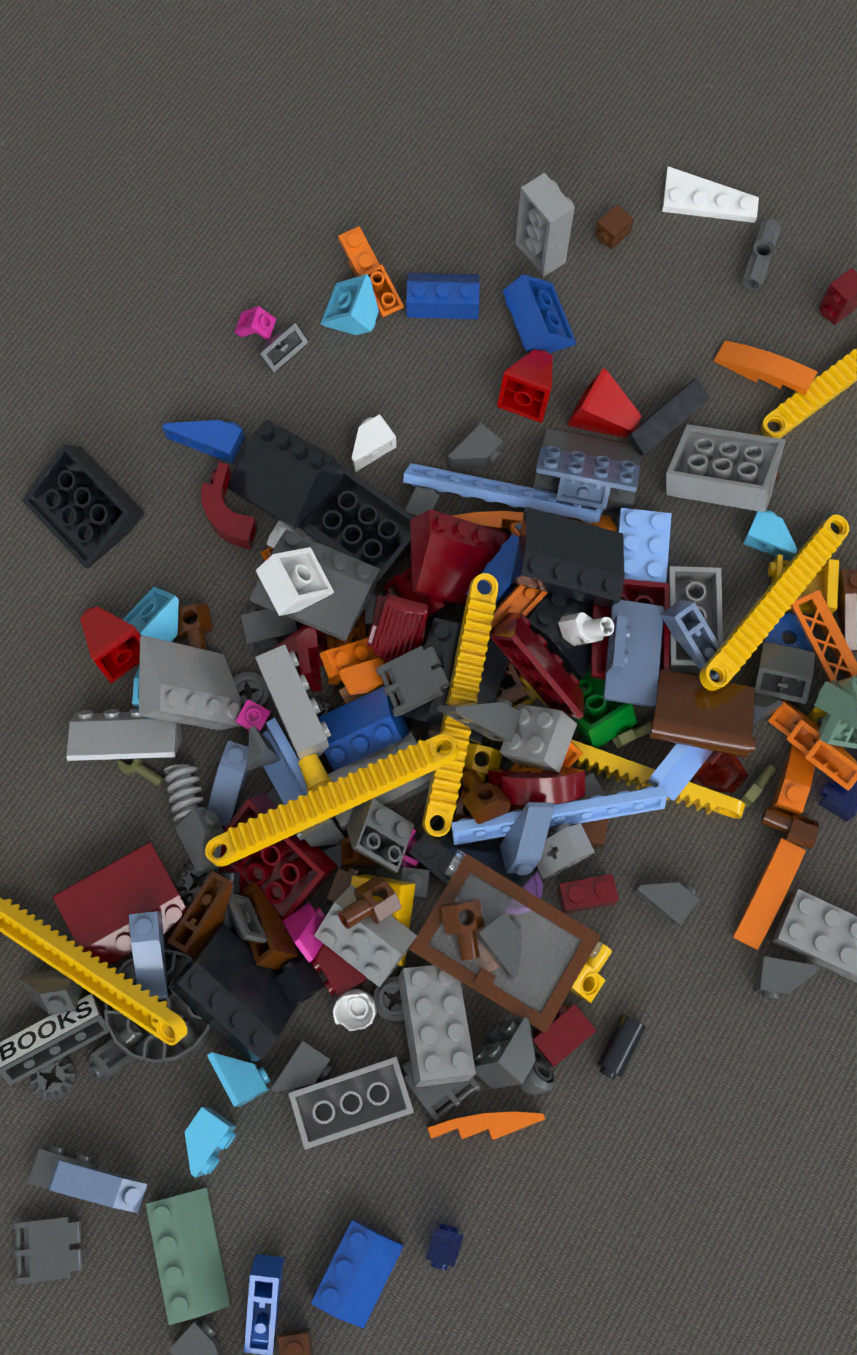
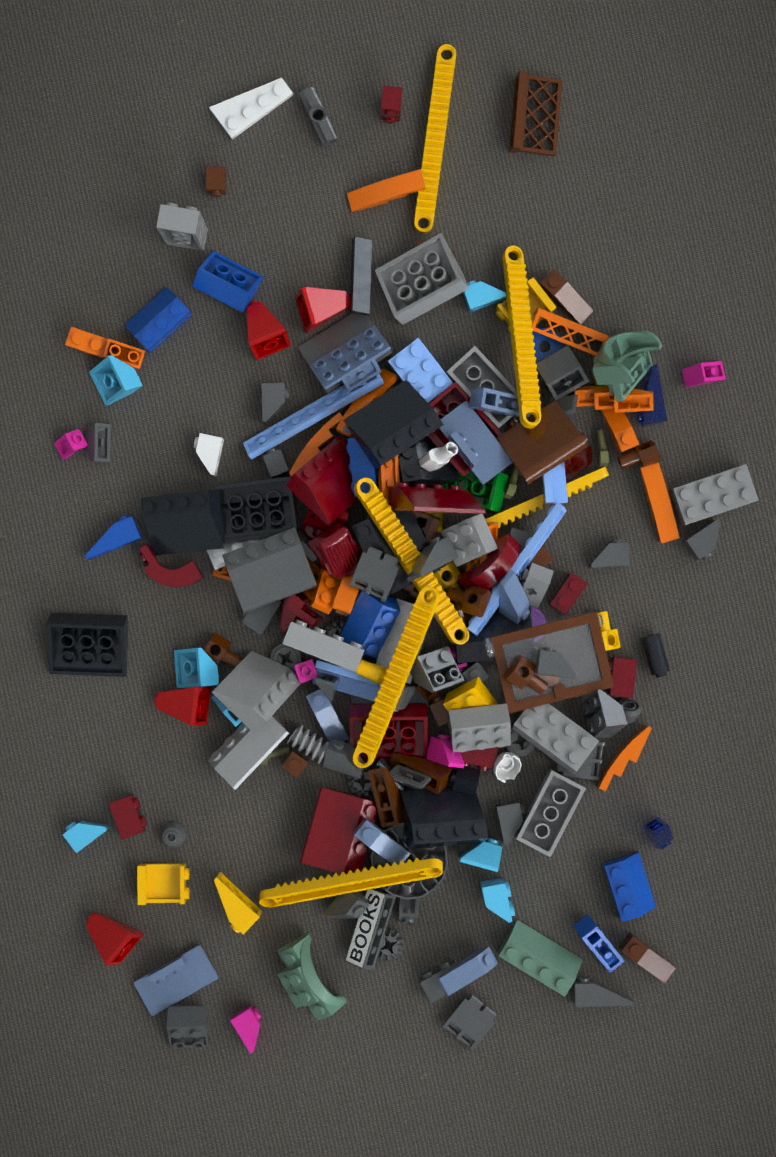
camera: 45 degrees left, 15 degrees up
white slope [256,547,334,616] -> none
reddish brown piece [338,875,402,929] -> none
none -> reddish brown brick [282,750,309,778]

